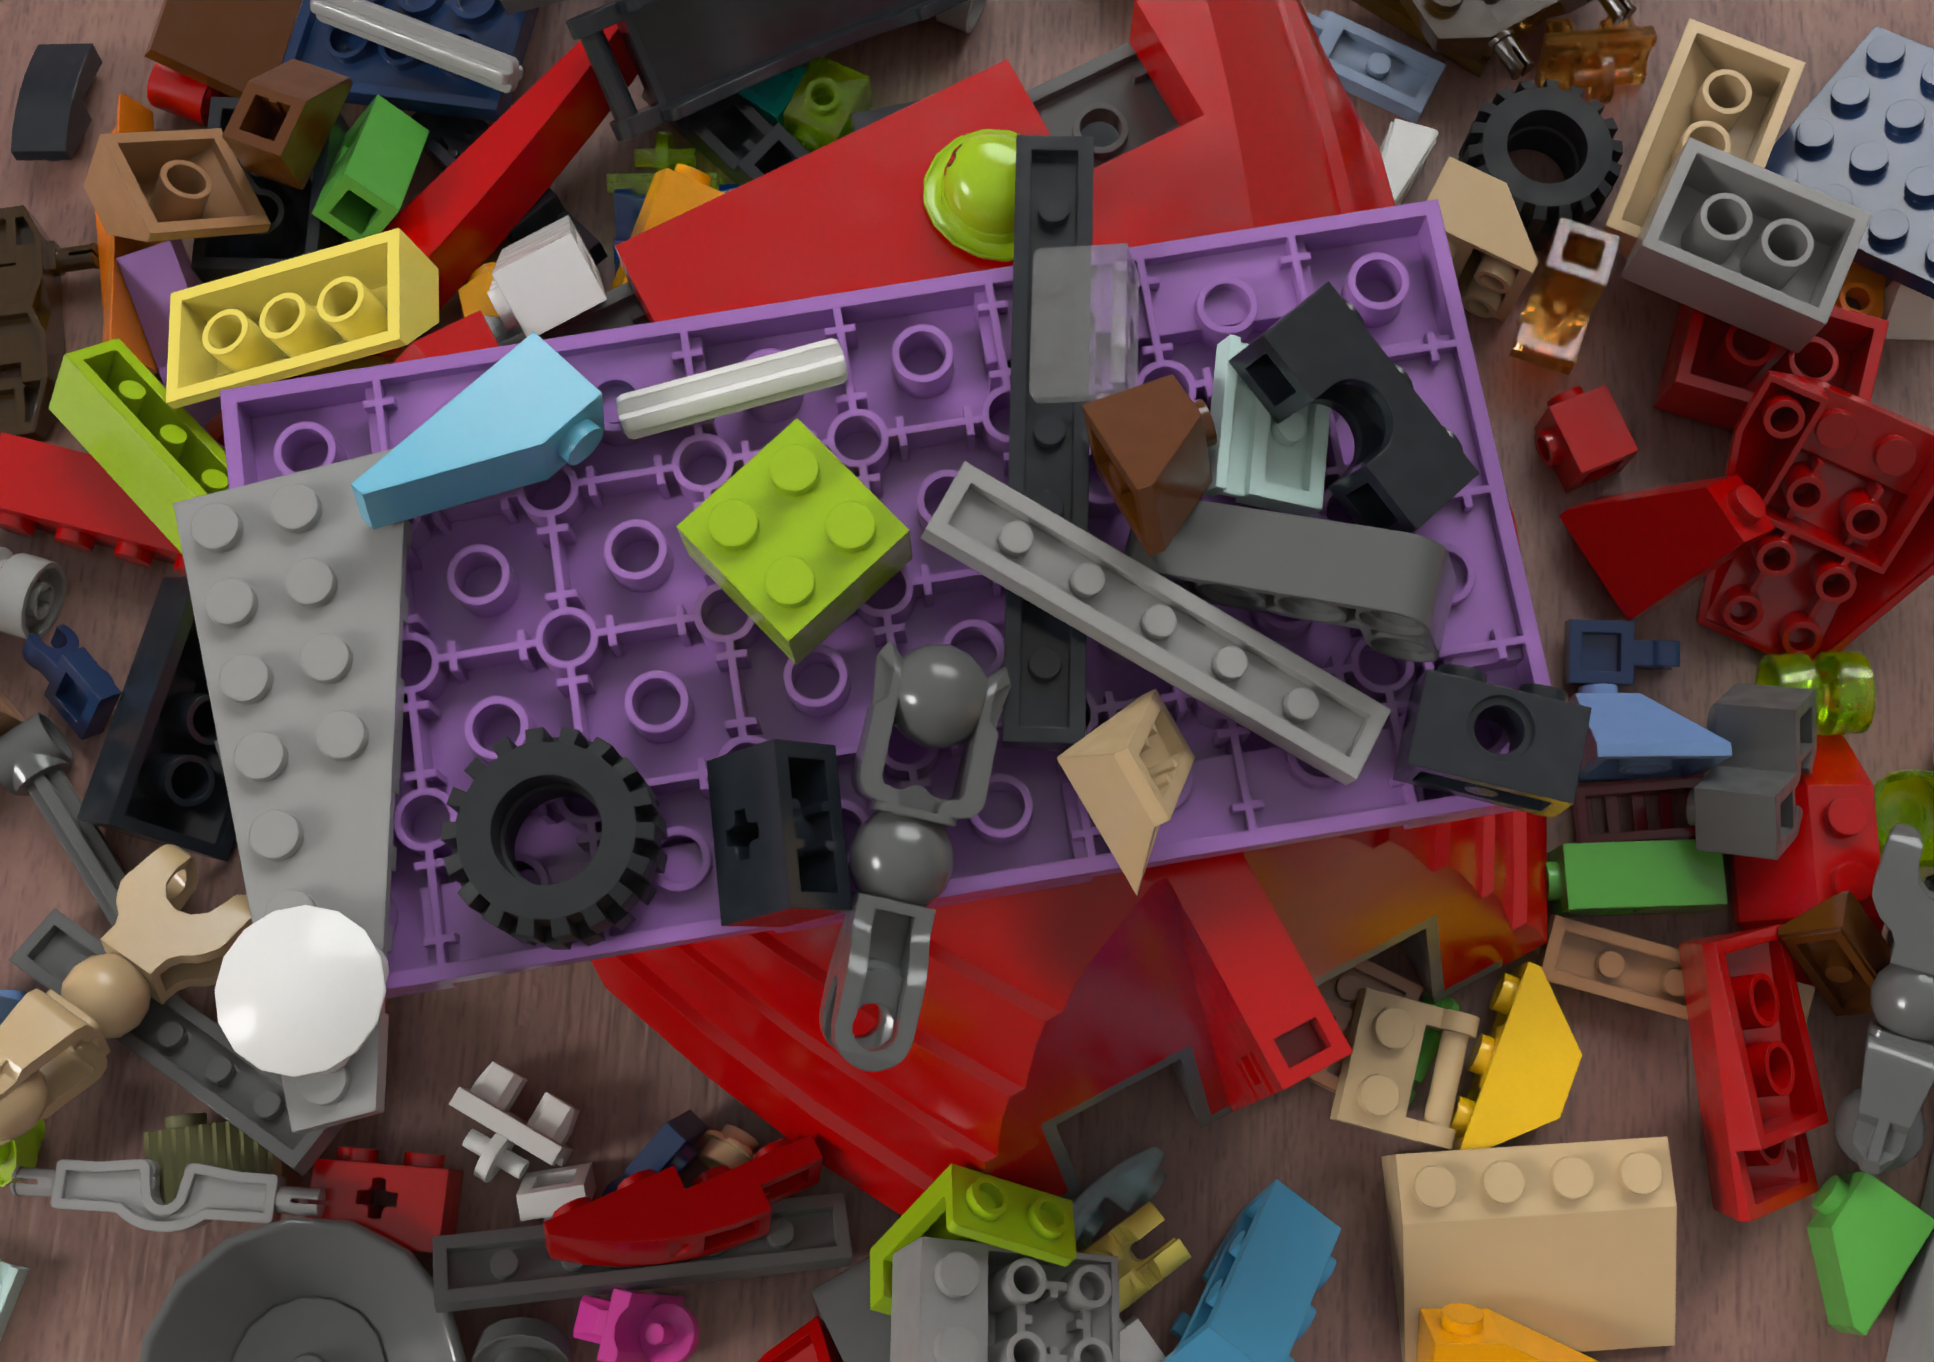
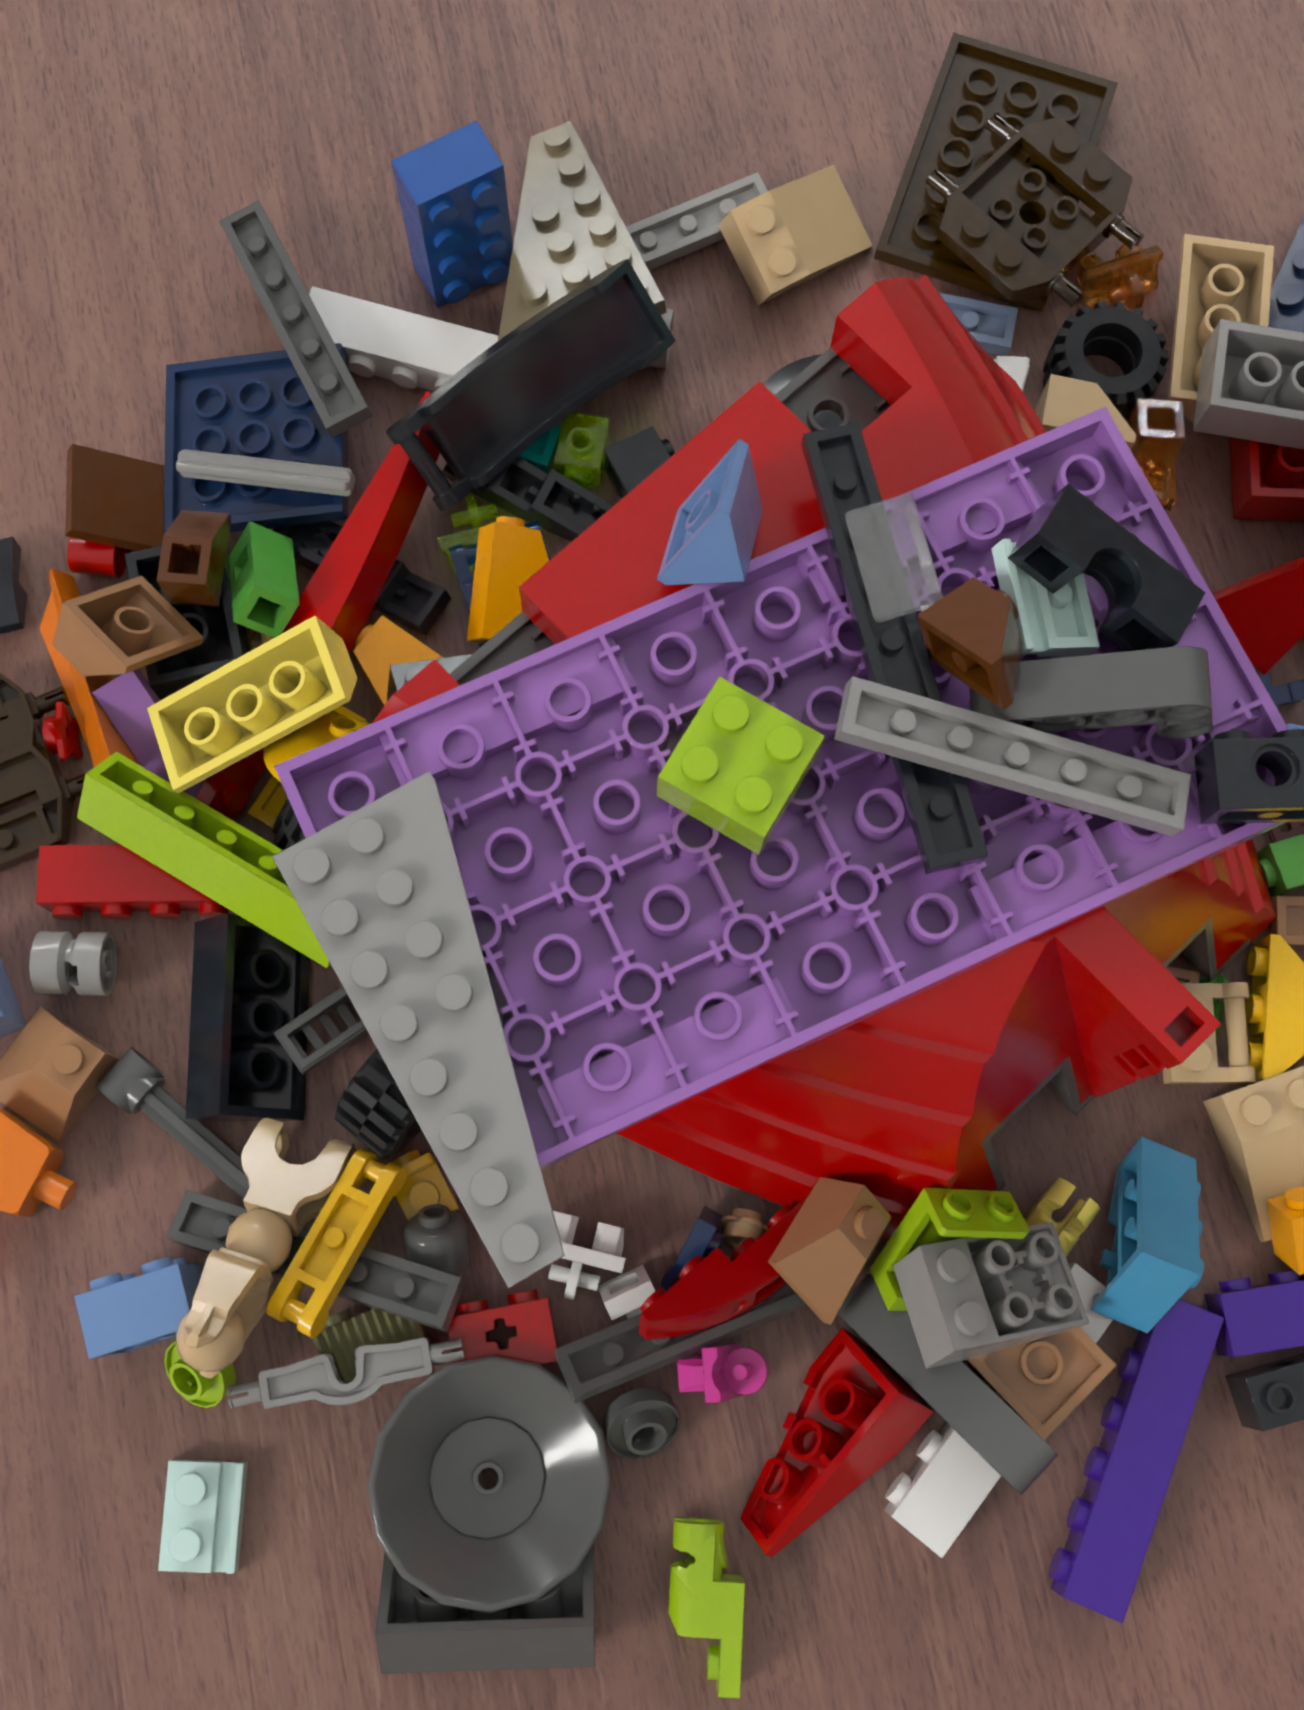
camera: 20 degrees left, 0 degrees up
dark blue plate [22,624,122,740] -> none
white dish [214,905,389,1077] -> none
medium azure slope [351,332,605,529] -> none
black tyre [441,727,668,950] -> none
white brick [487,215,607,337] -> none
white axle [616,338,848,439] -> none
black brick [707,739,852,927] -> none
dark grey piece [819,640,1011,1071] -> none
lime hat [923,129,1020,262] -> none
tan slope [1056,689,1195,895] -> none
clear light blue slope [1072,1147,1167,1249] -> none
red brick [1534,384,1639,493] -> none
none -> red plate [42,702,83,761]
none -> yellow plate [266,1148,407,1338]
none -> medium blue slope [657,438,763,585]
none -> medium nougat slope [768,1177,891,1325]

